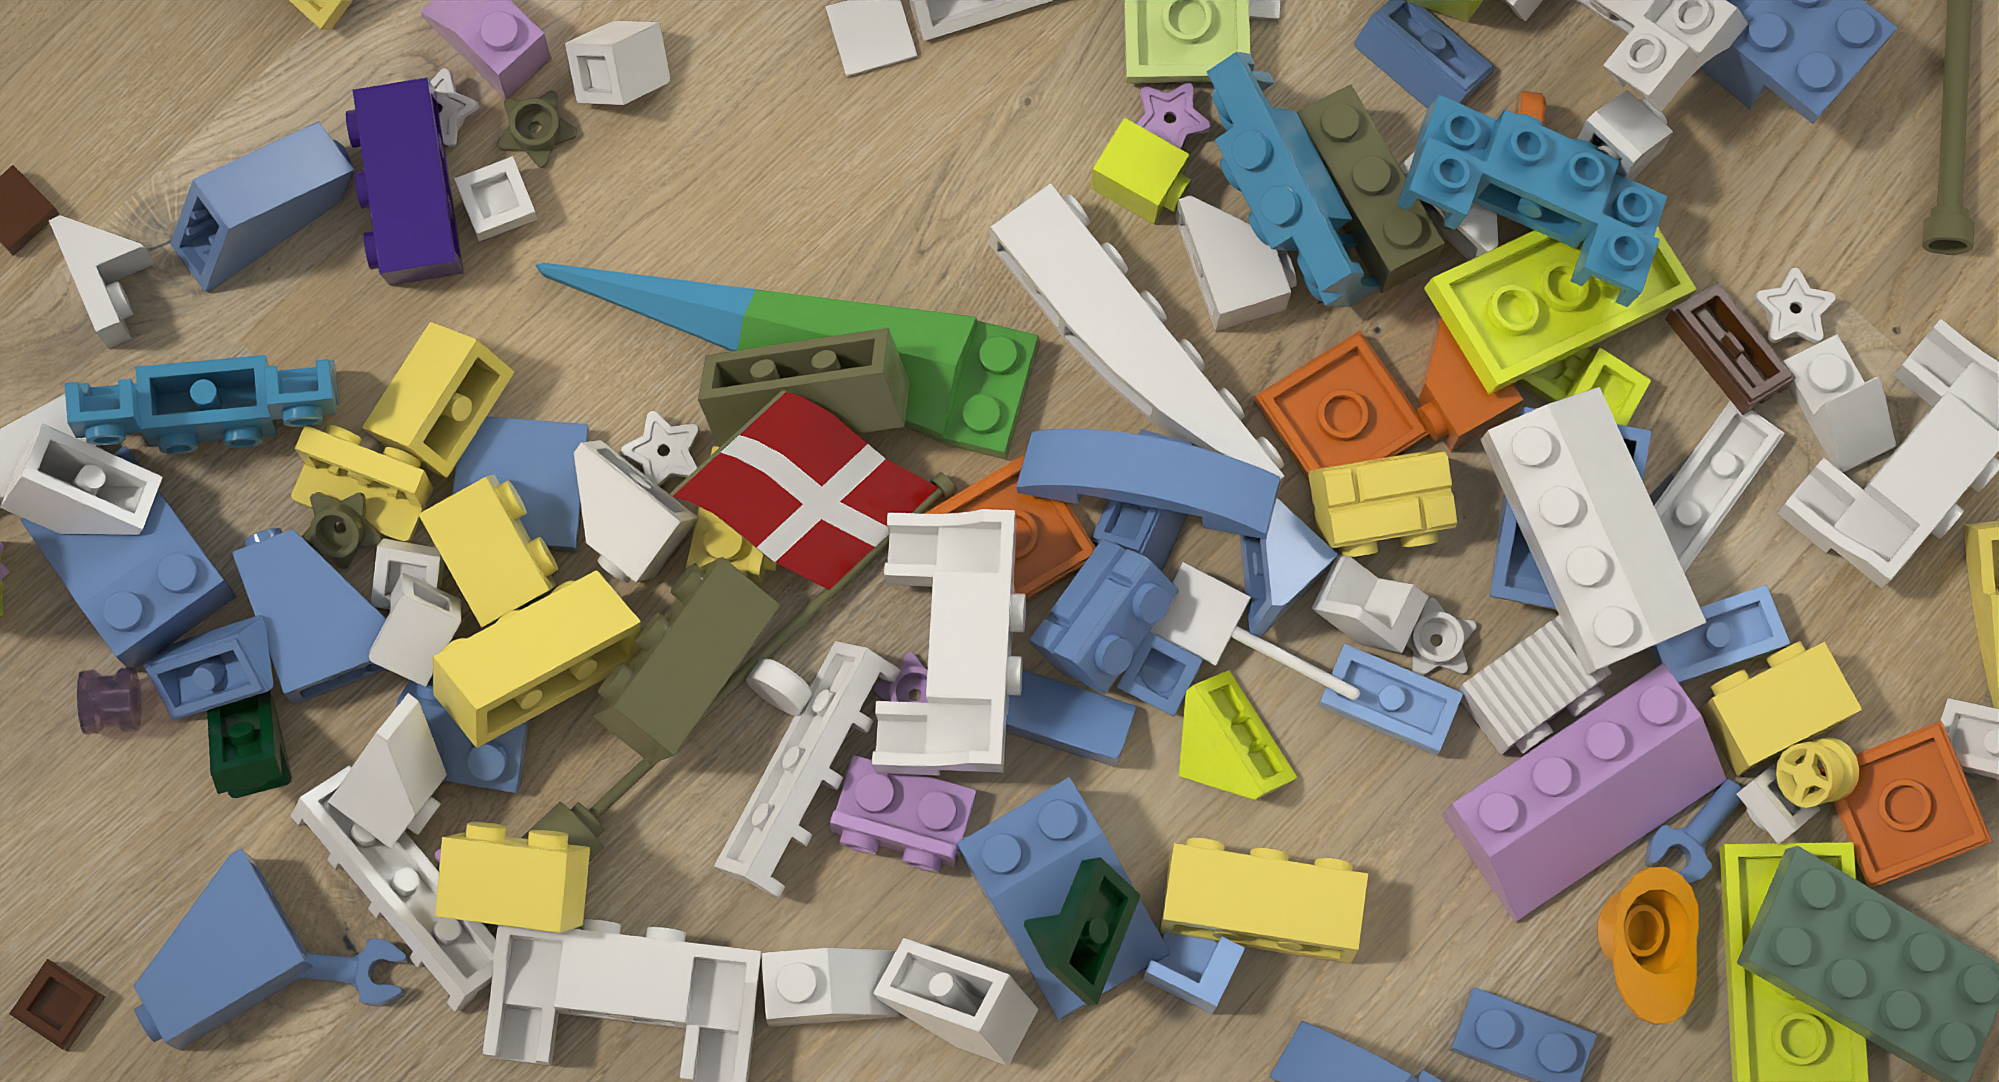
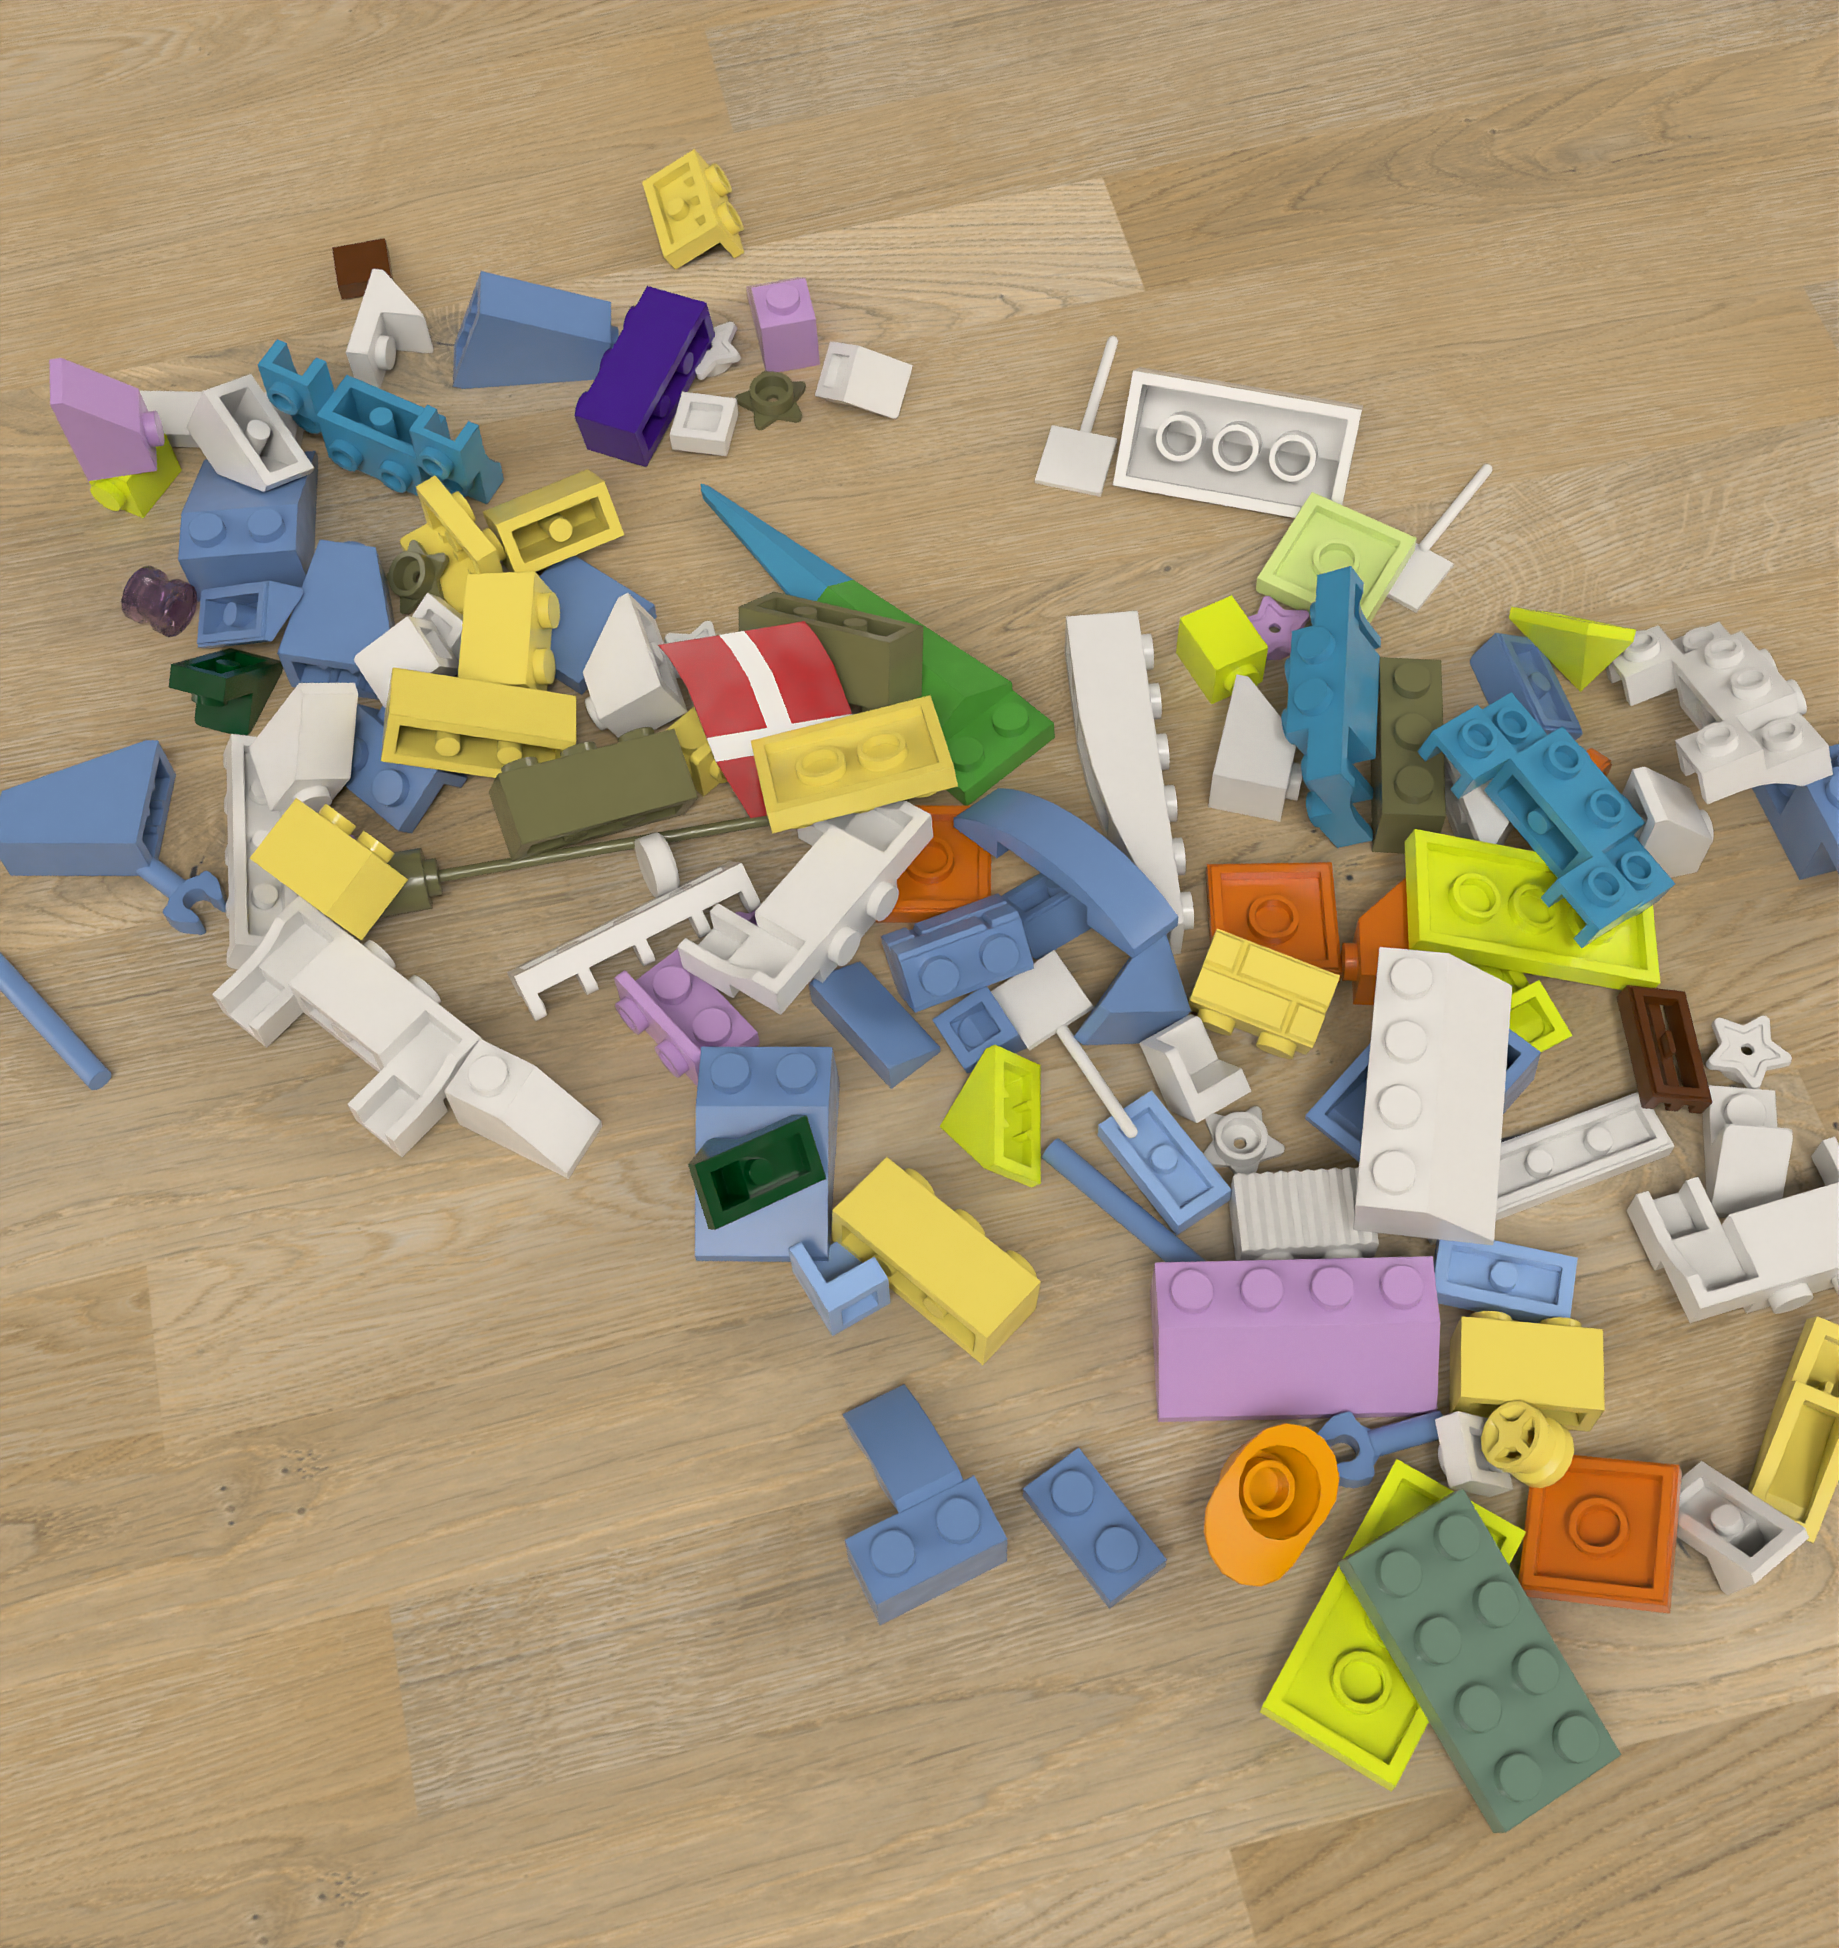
camera: 40 degrees right, 15 degrees down
white slope [873,938,1038,1066] -> none
none -> light yellow plate [751,695,958,834]
none -> medium blue bar [1042,1138,1206,1262]

